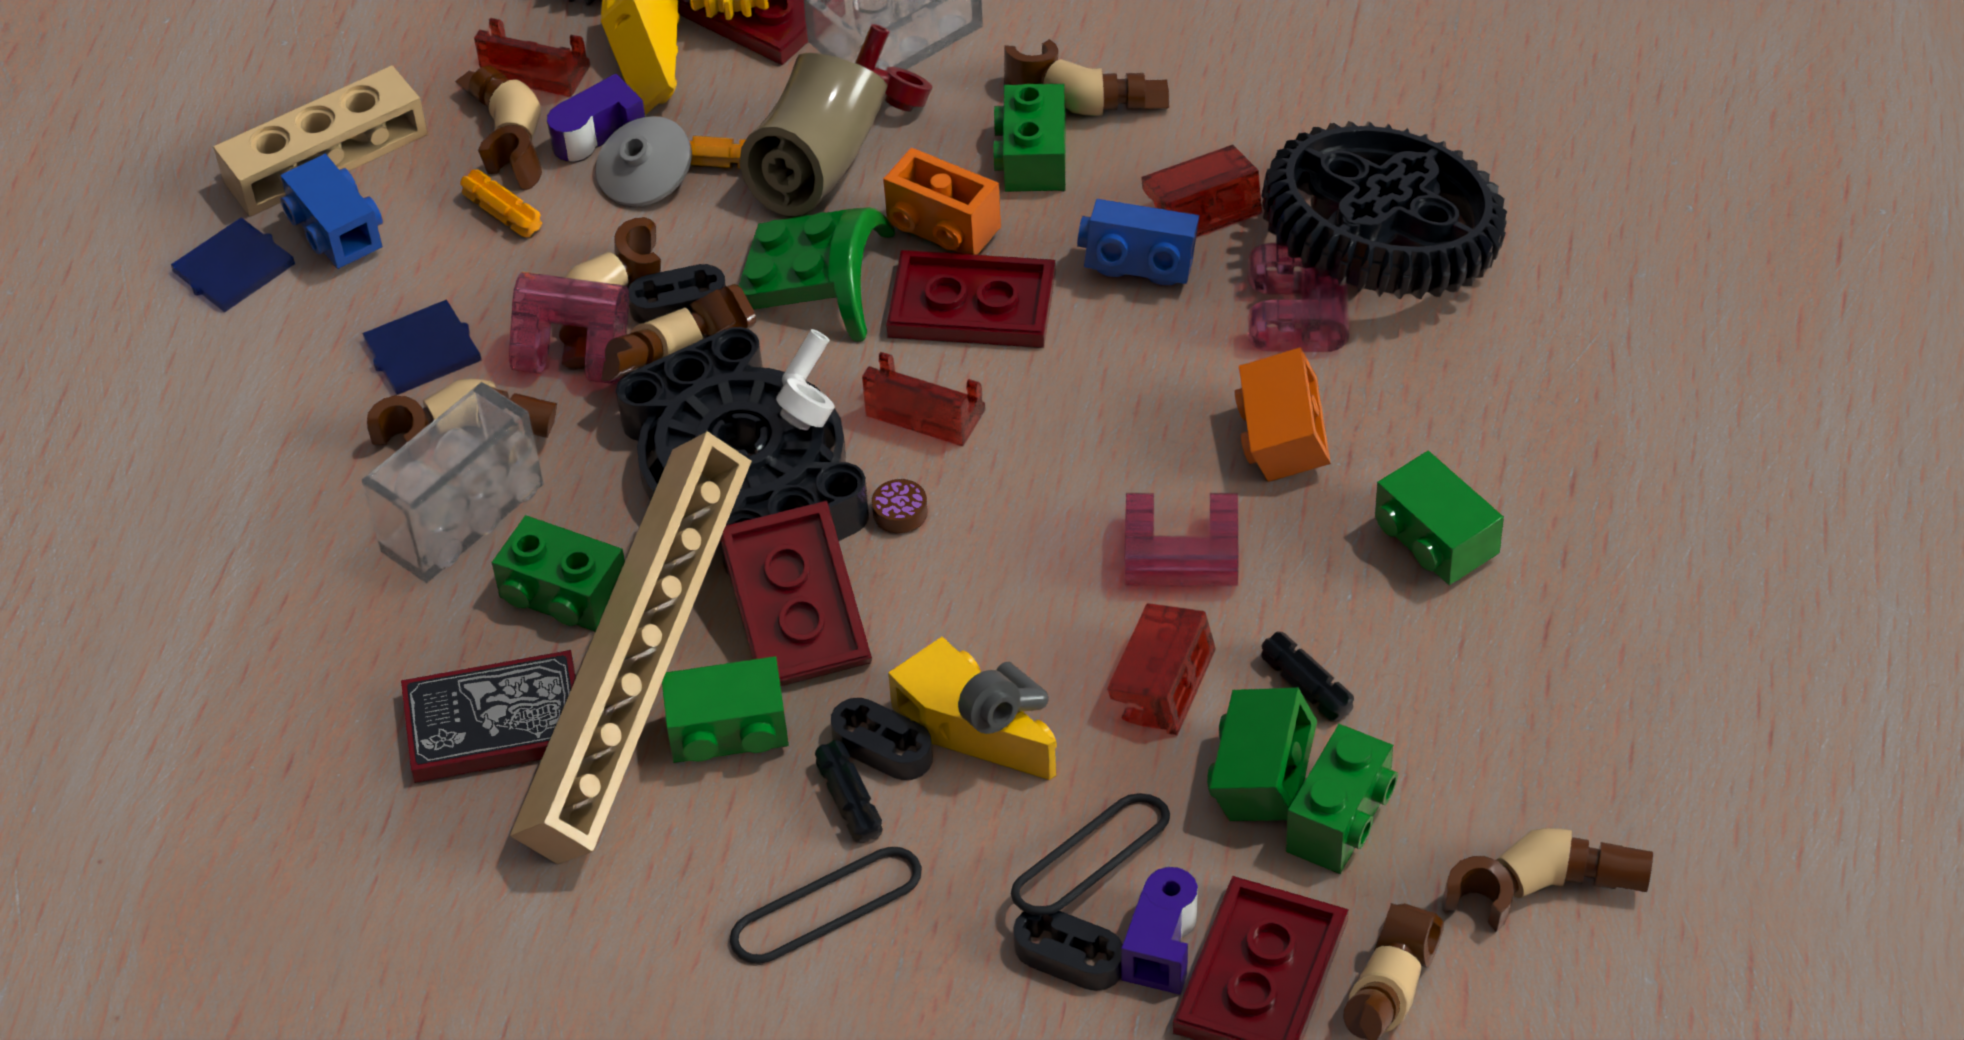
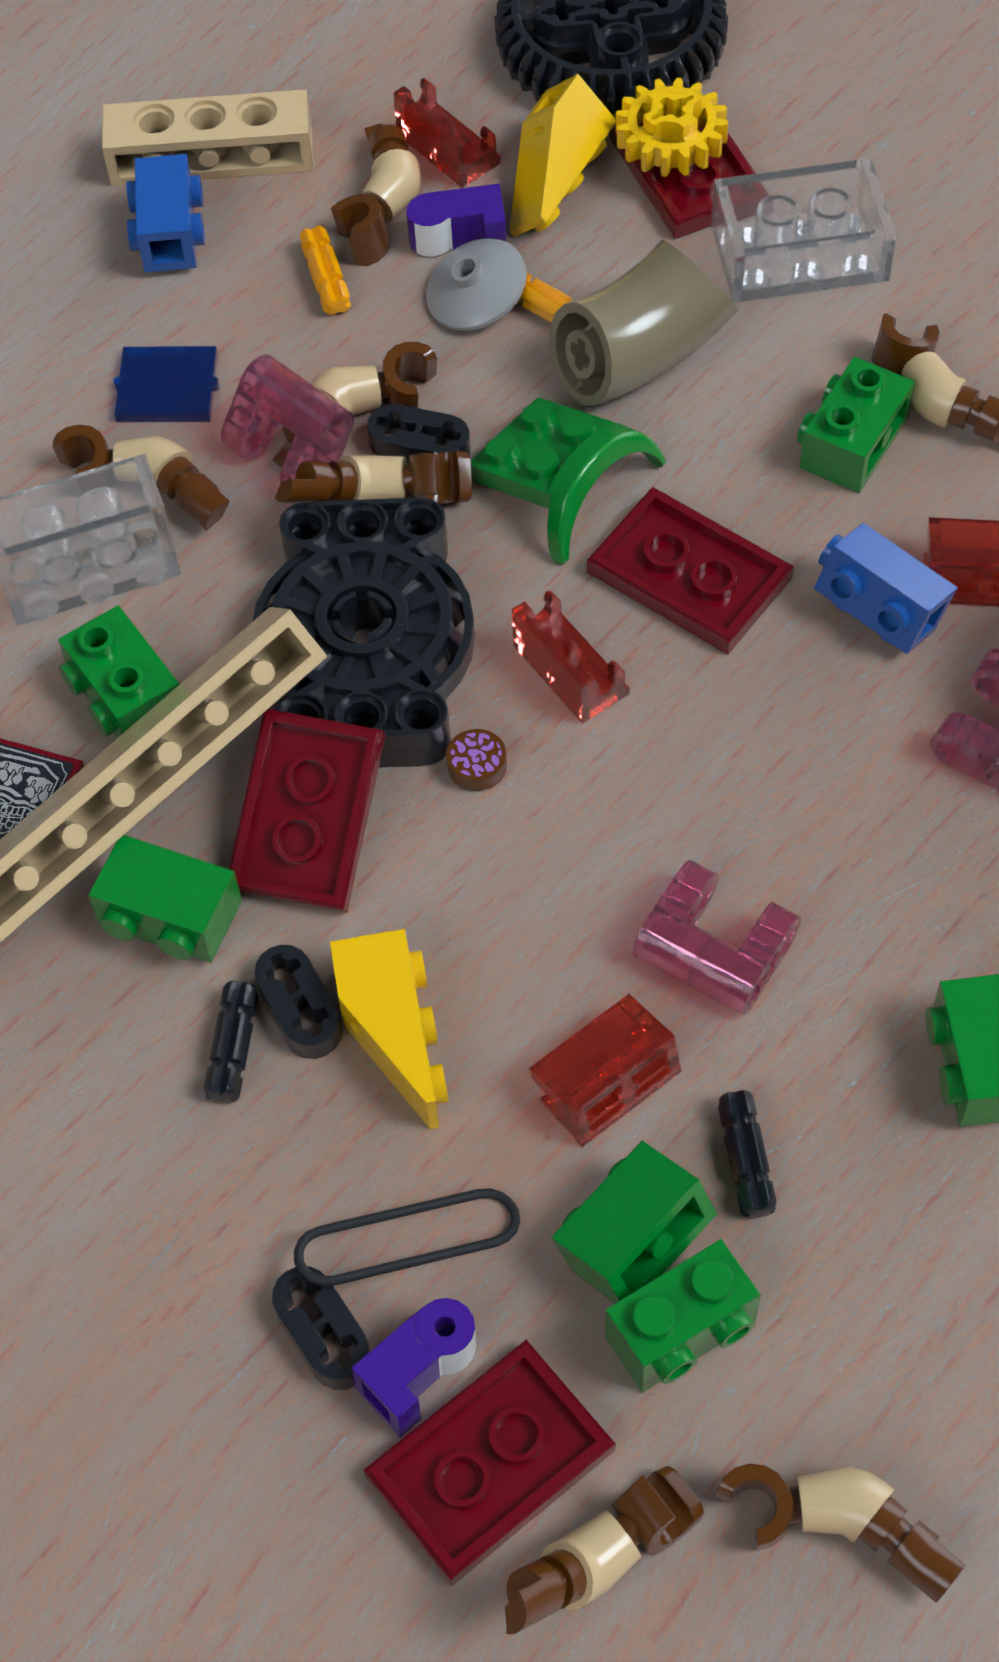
camera: 30 degrees right, 10 degrees up
clear blue piece [171,217,295,312] -> none
black piece [730,847,922,963] -> none
white plate [776,329,835,430] -> none
dark red plate [855,24,933,112] -> none
orange brick [883,147,1001,255] -> none
dark grey plate [958,662,1049,734] -> none
orange brick [1235,347,1331,482] -> none

